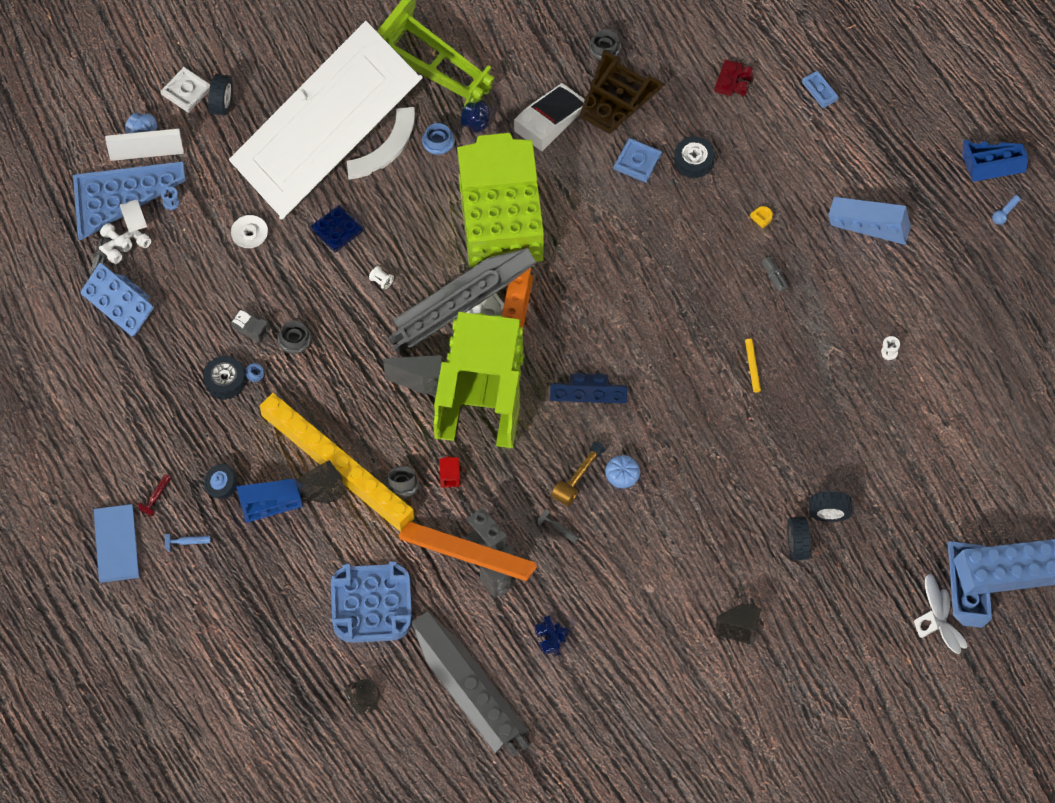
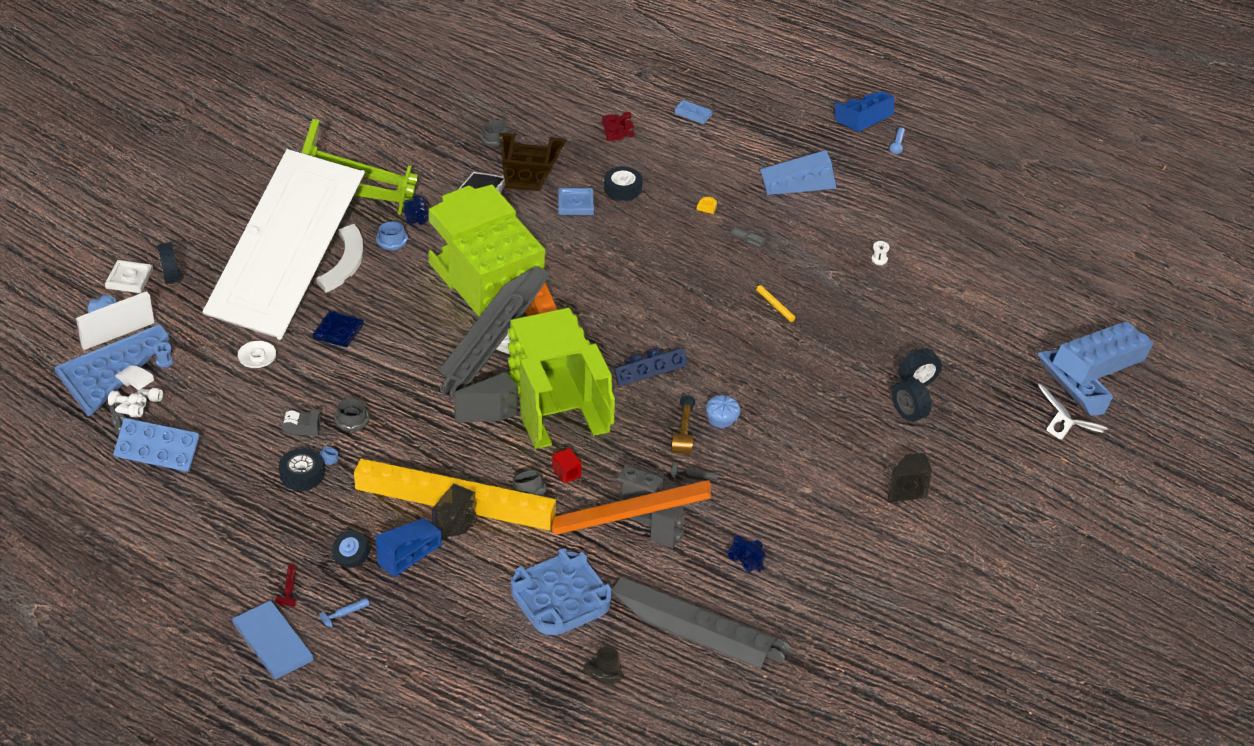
camera: 30 degrees left, 20 degrees down
white bush [369,266,394,290] -> none

